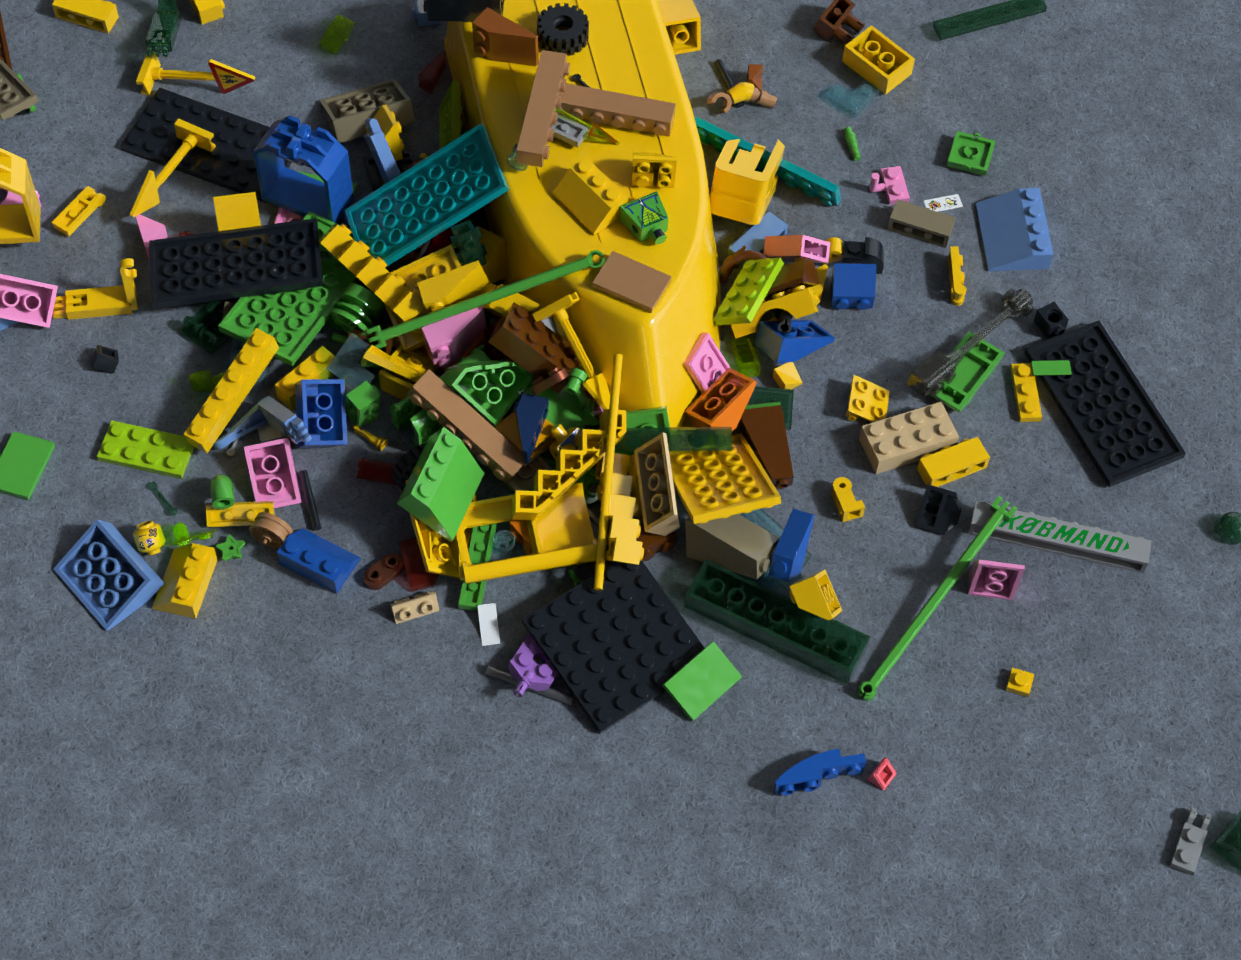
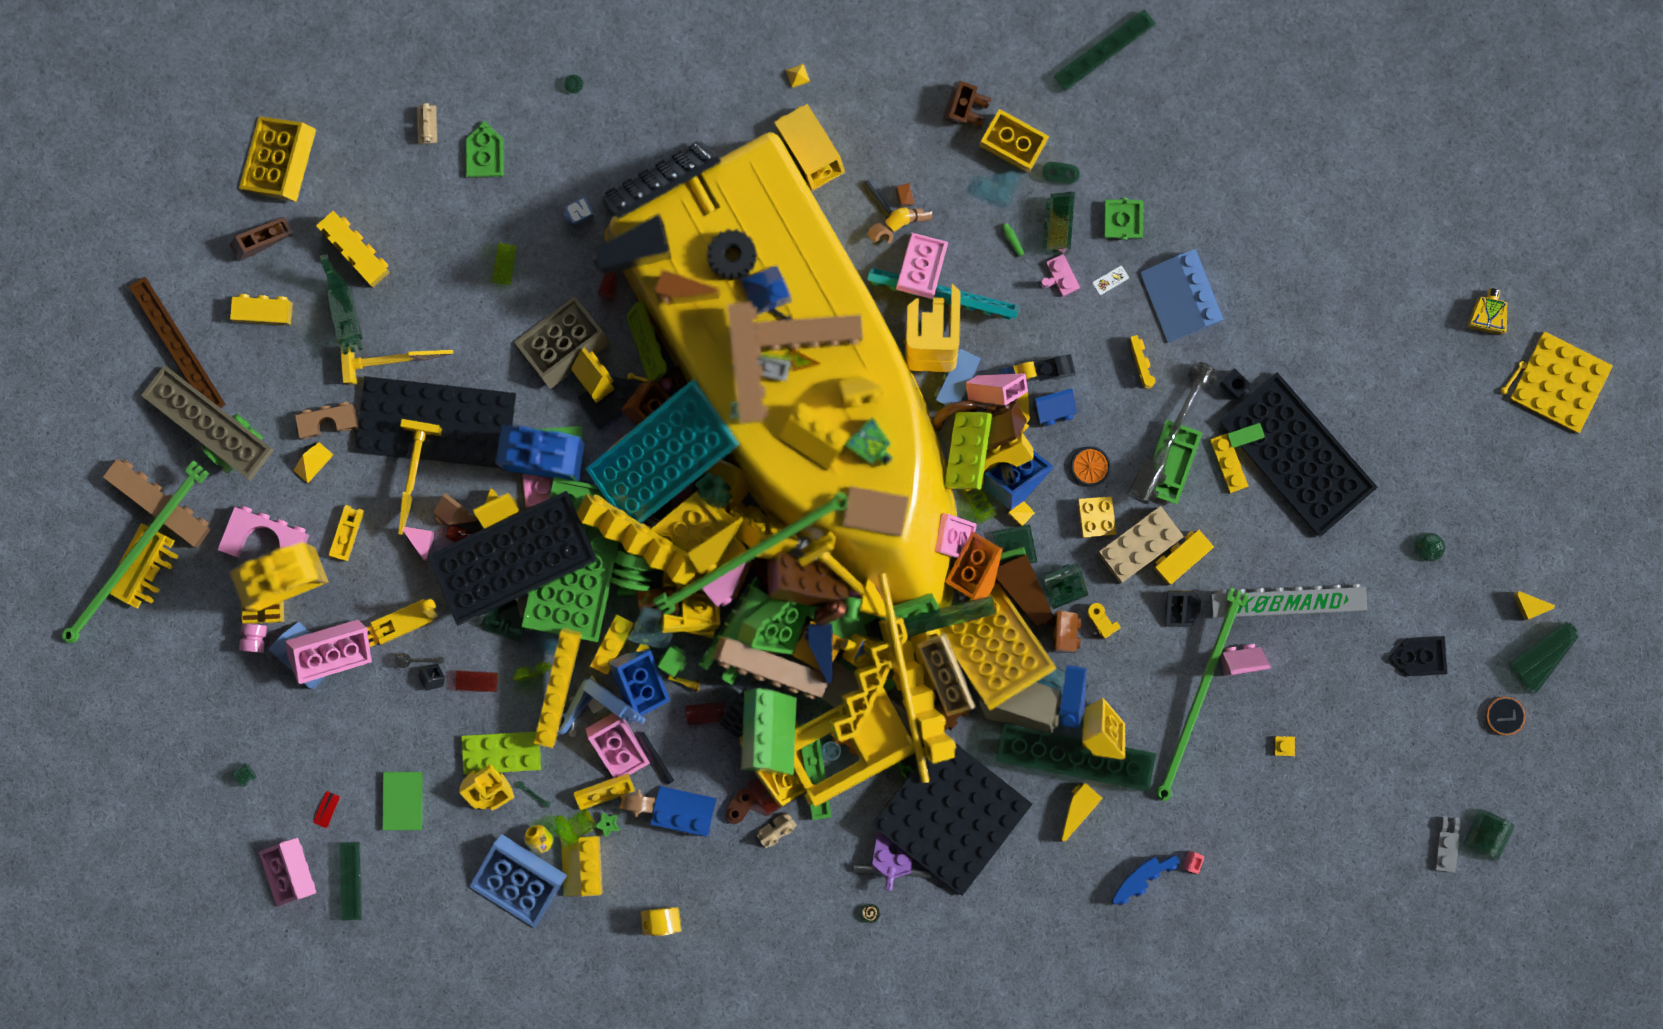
camera: 15 degrees left, 25 degrees up
bright green cylinder [210,474,235,509] -> none
medium blue hinge [344,118,401,226] -> none
white sticker [478,603,500,646] -> none
bright green tile [662,641,742,721] -> none
dark tan brick [887,199,956,248] -> none
none -> yellow slope [293,442,333,483]
none -> medium nougat arch [295,402,358,440]
none -> clear smoke hinge [397,653,444,668]
none -> medium nougat slope [433,493,479,526]
none -> clear red slope [456,670,498,692]
none -> yellow brick [459,764,514,811]
none -> yellow piece [640,907,681,936]
none -> blue slope [741,265,792,315]
none -> tile [861,903,880,923]
none -> bright pink tile [896,233,948,299]
none -> clear green brick [1041,563,1088,610]
none -> clear green plate [1042,161,1080,185]
none -> clear green slope [1042,192,1075,255]
none -> dark orange slope [1052,611,1081,653]
none -> yellow slope [1061,783,1103,842]
none -> orange wheel [1070,446,1111,487]
none -> black tile [1388,636,1448,677]

